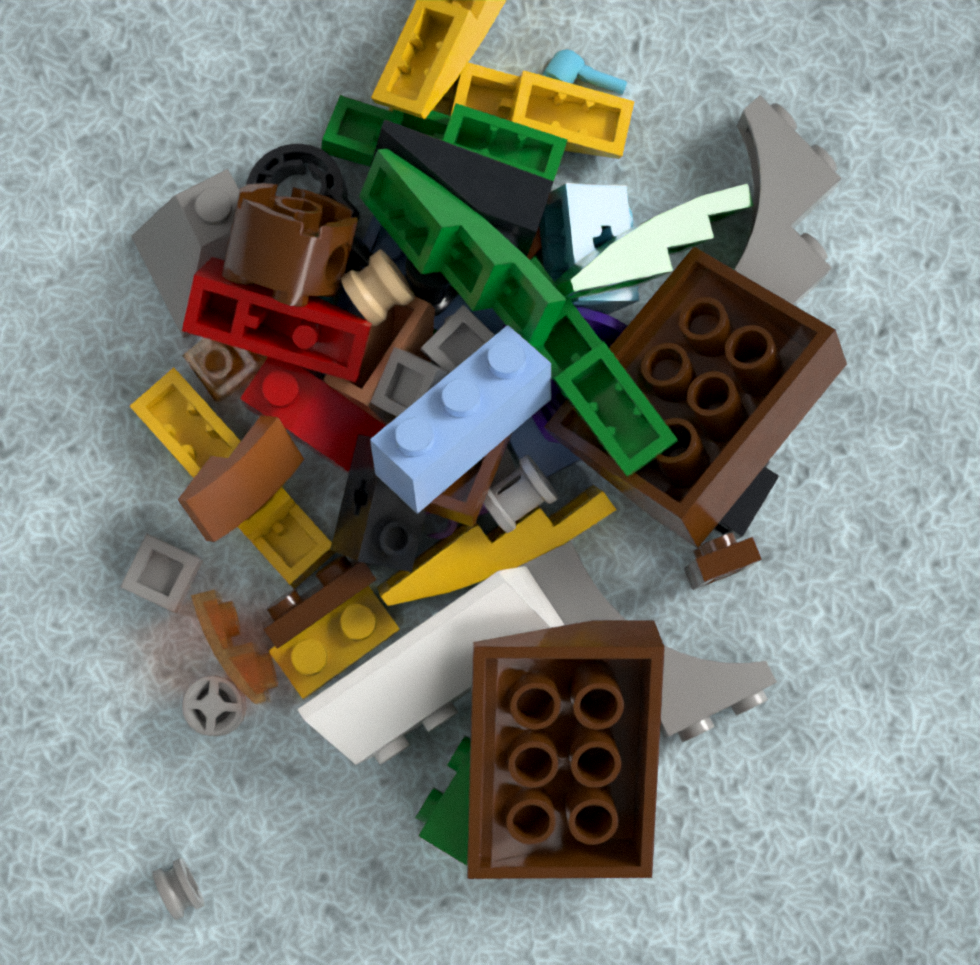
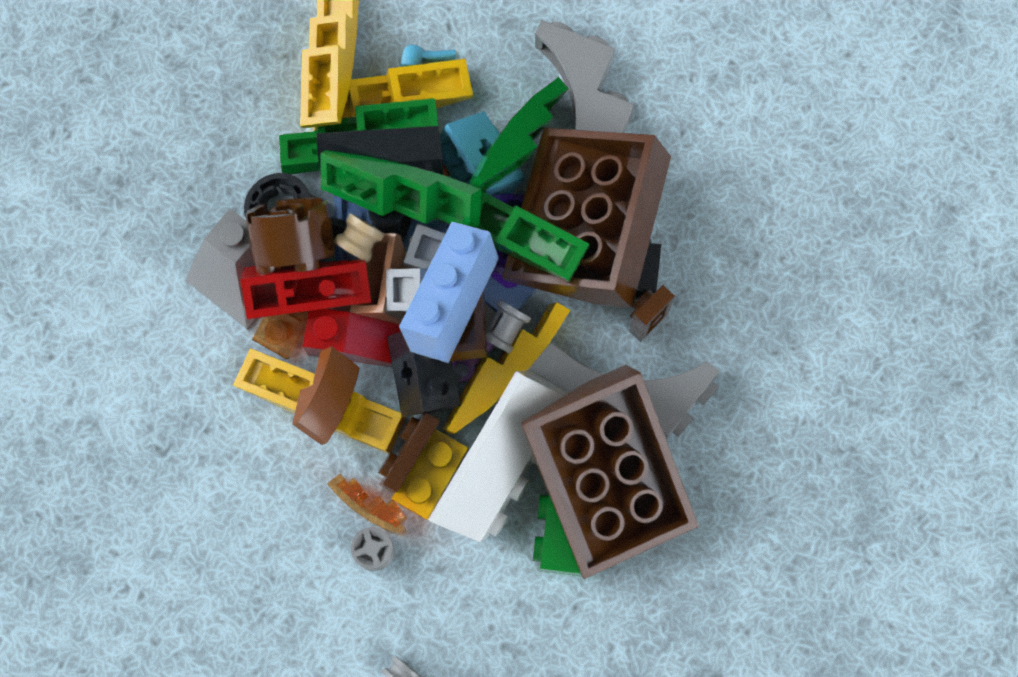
camera: 20 degrees left, 5 degrees down
light grey plate [120,533,203,614] -> none

